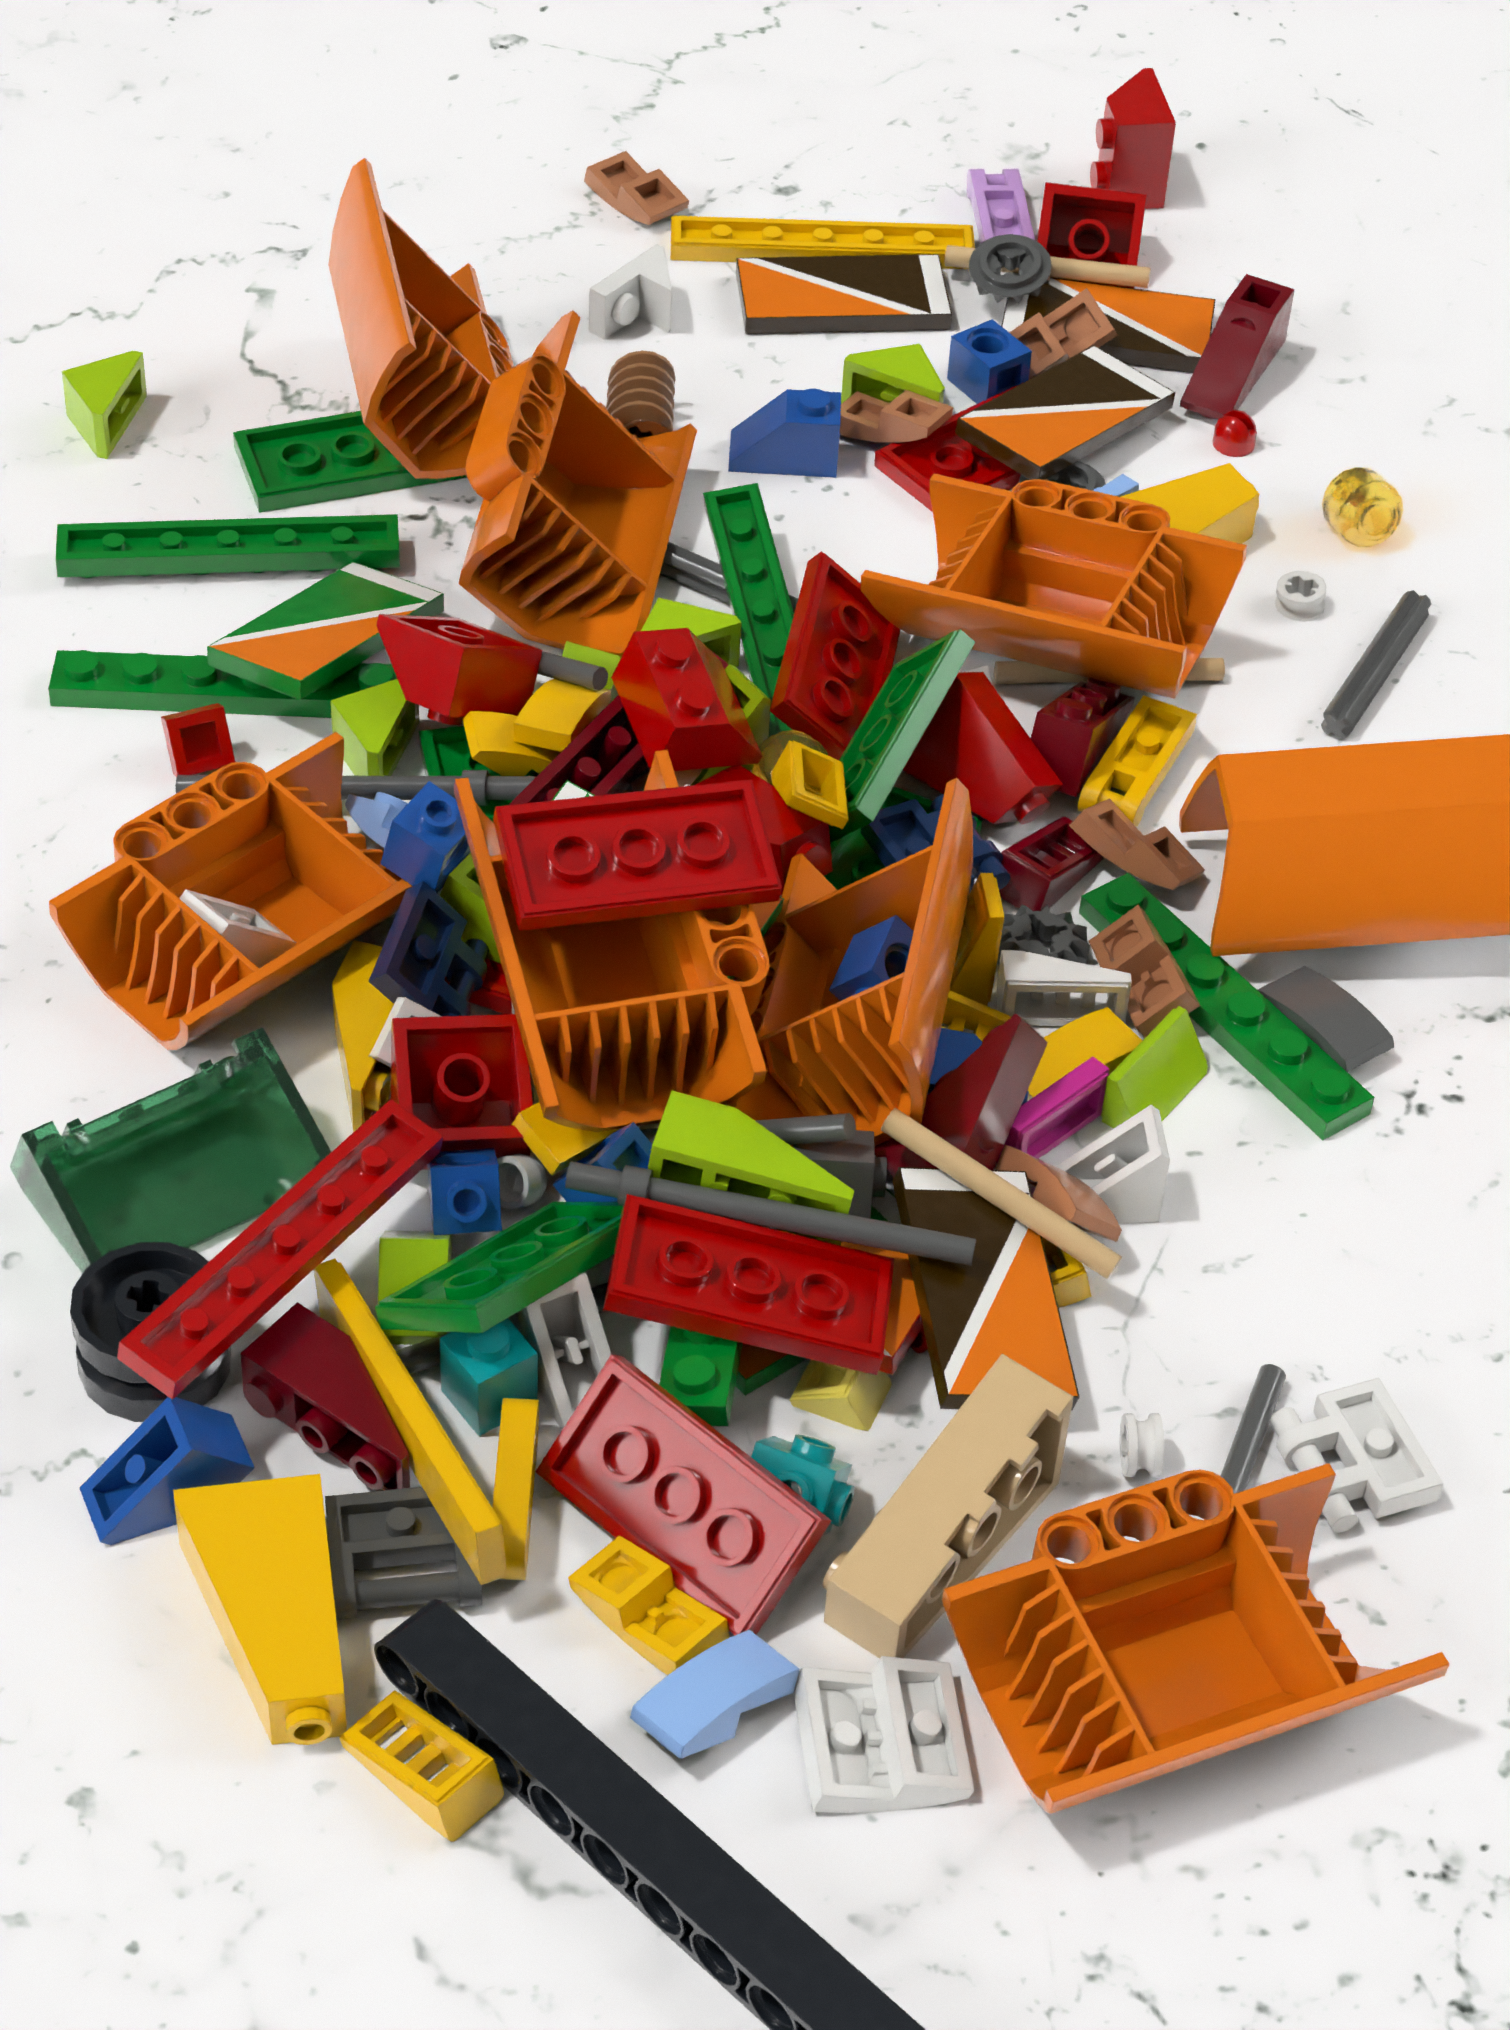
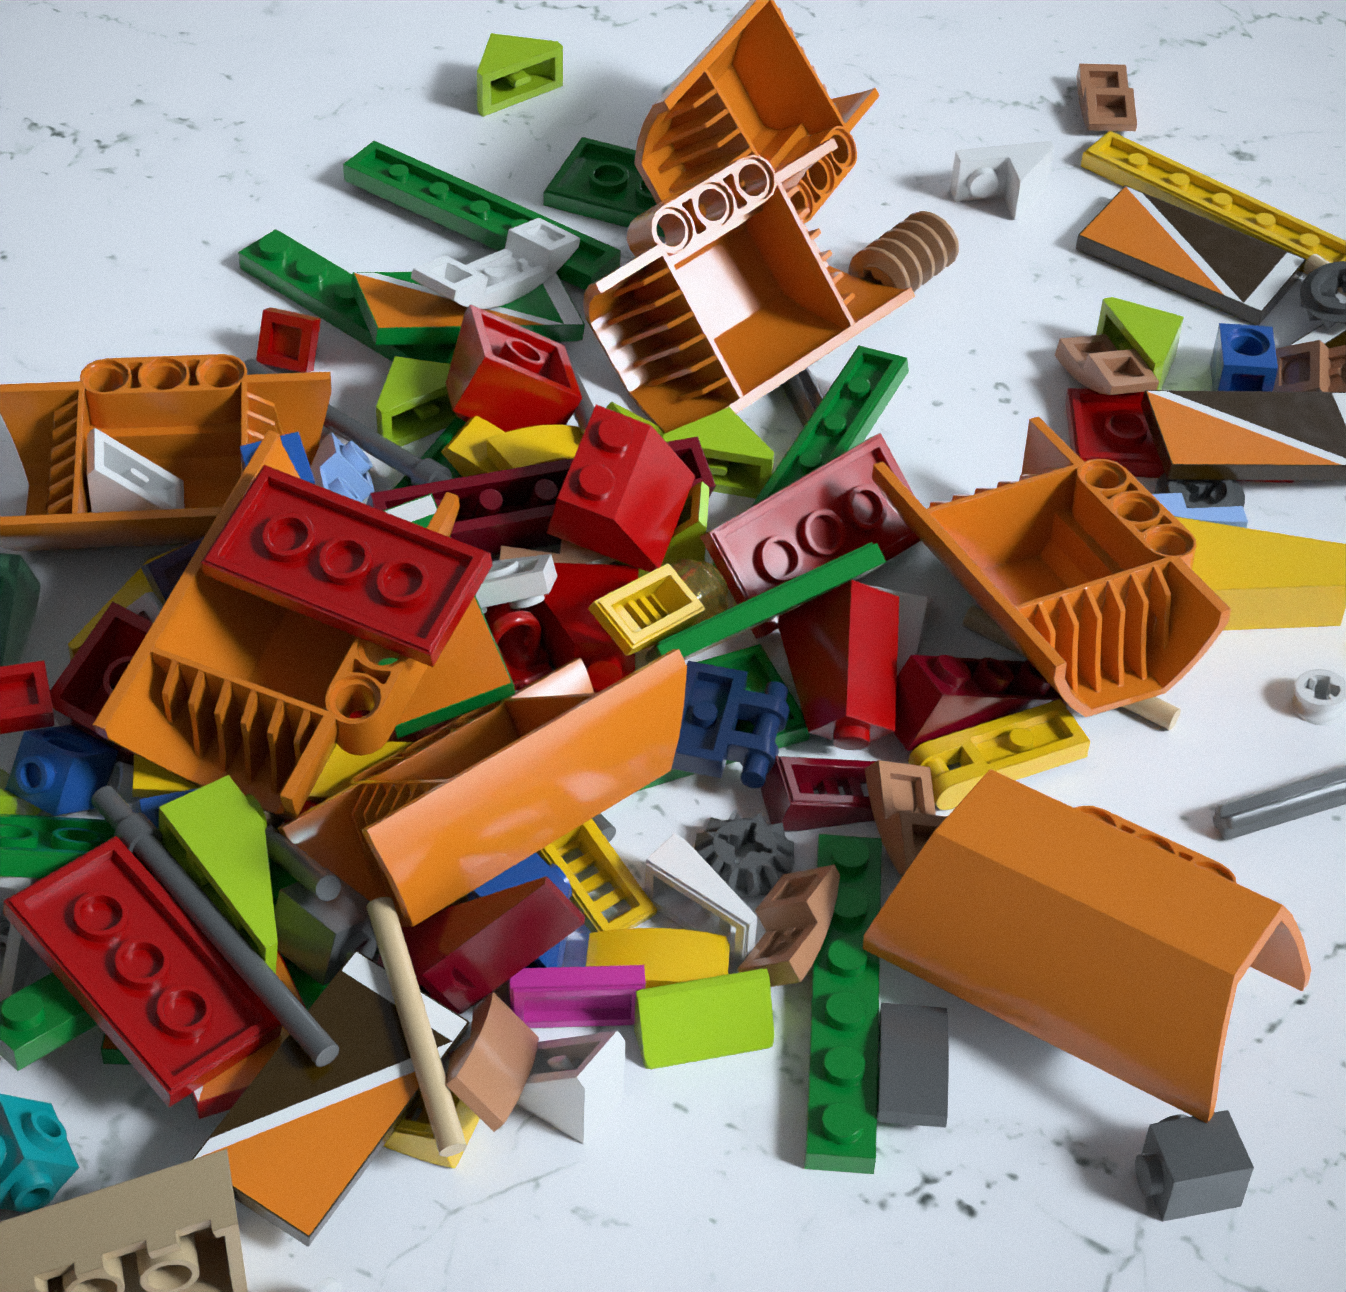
camera: 40 degrees right, 0 degrees up
blue slope [728,388,841,478] -> none
light yellow slope [789,1360,892,1431] -> none
yellow slope [949,873,1005,1006] -> none
none -> white slope [411,218,580,309]

